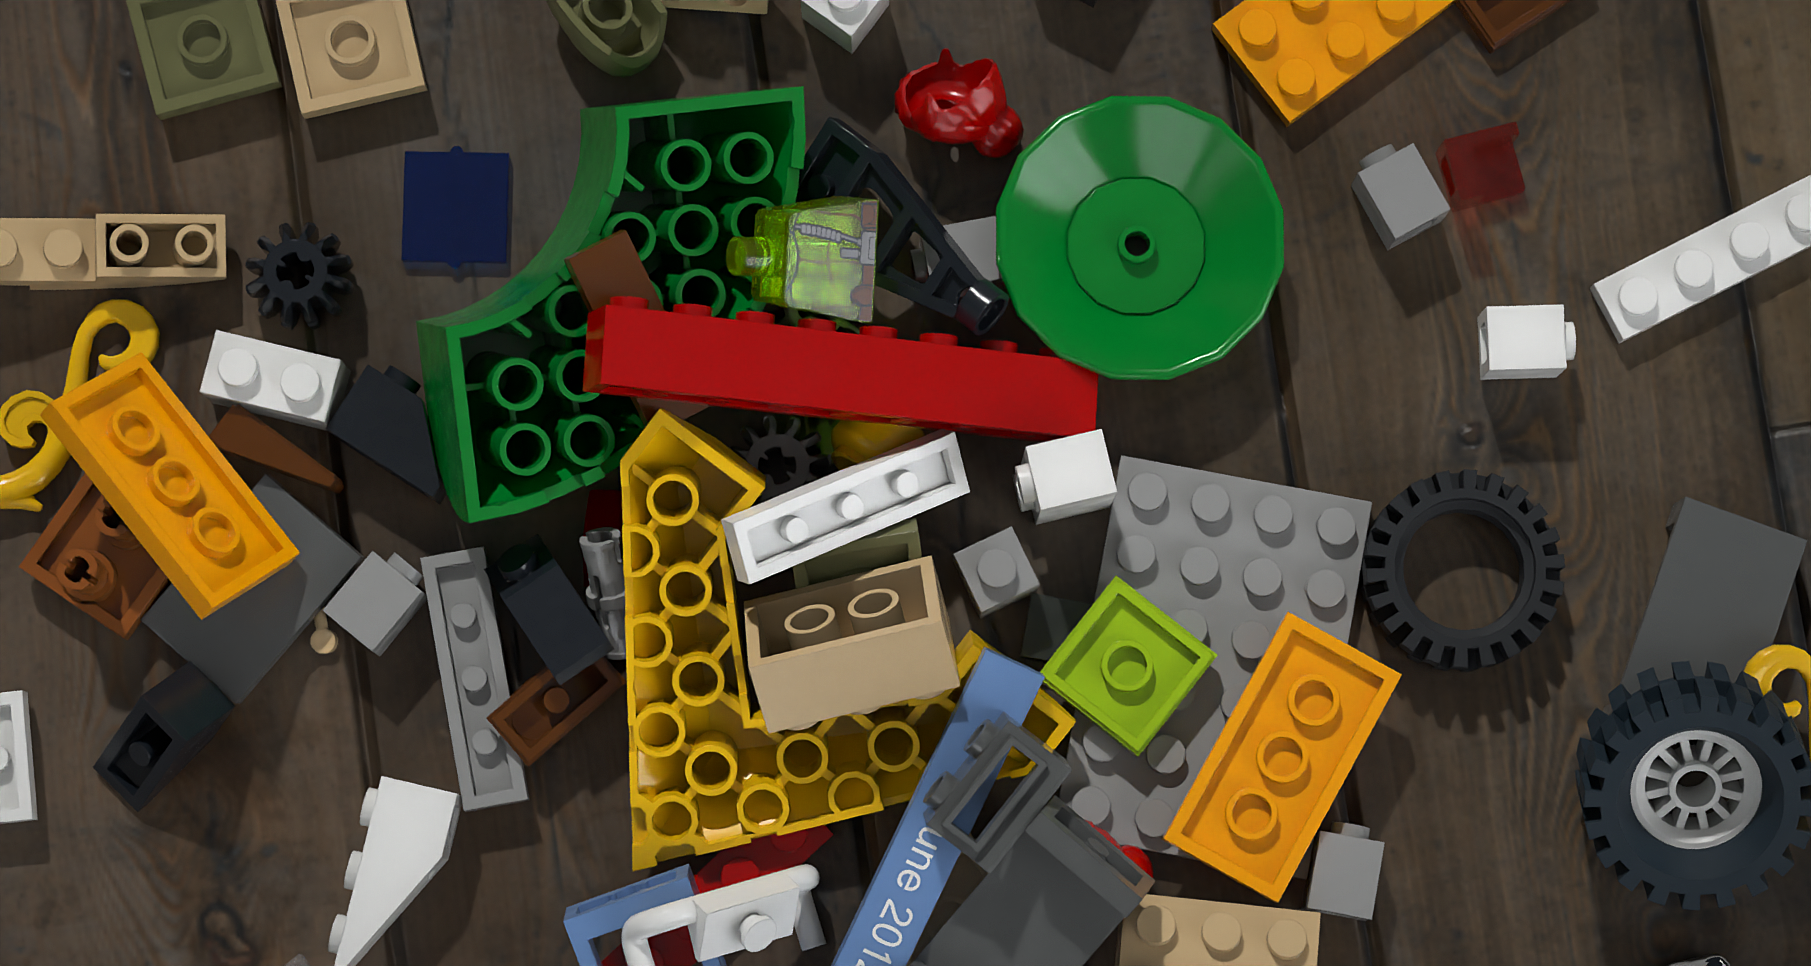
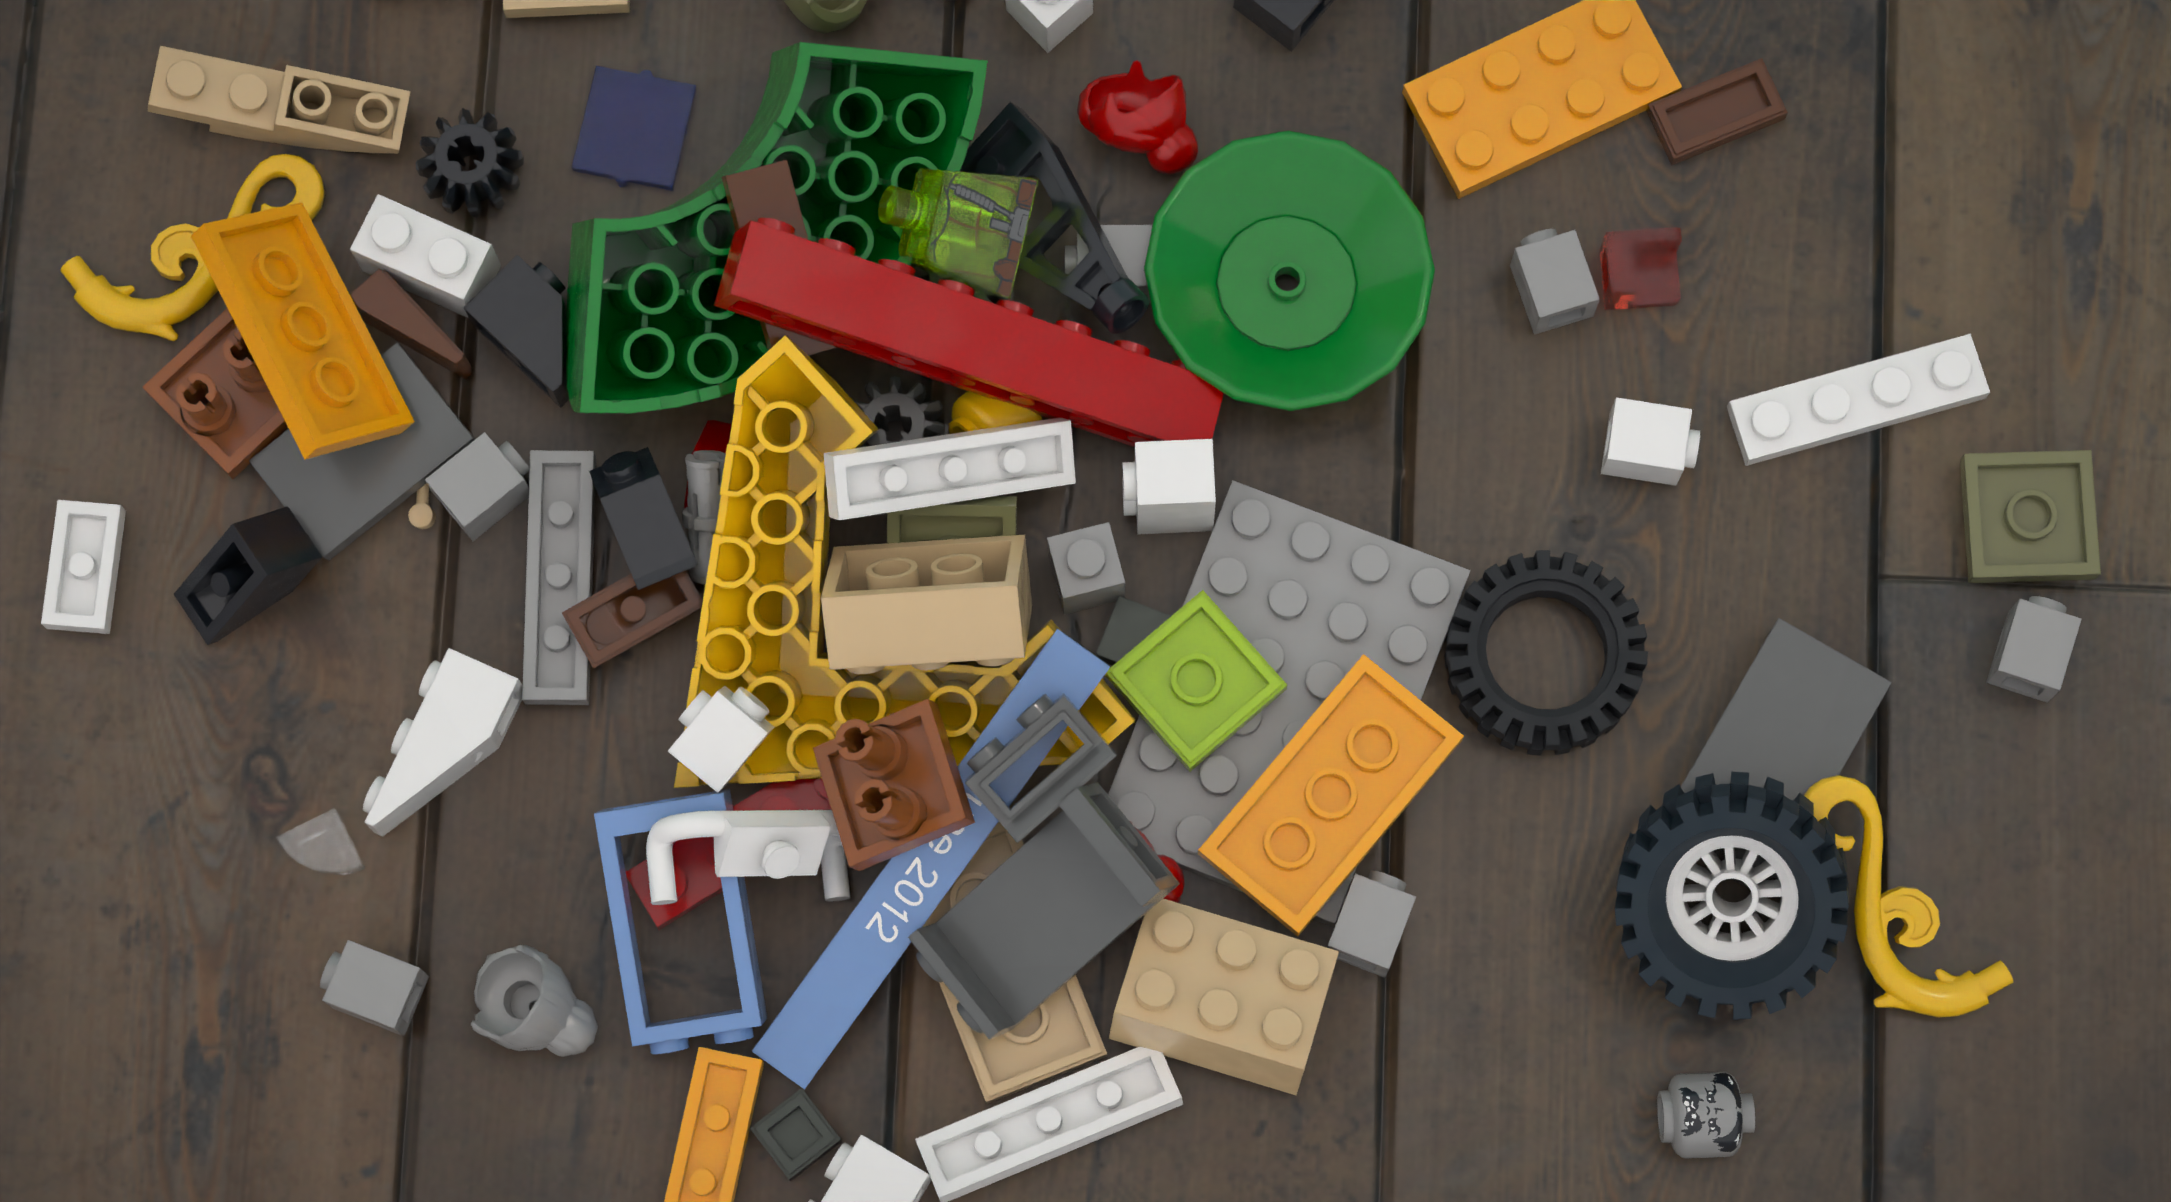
camera: 15 degrees right, 5 degrees down
none -> white brick [668,686,774,793]
none -> dark orange plate [813,699,975,871]

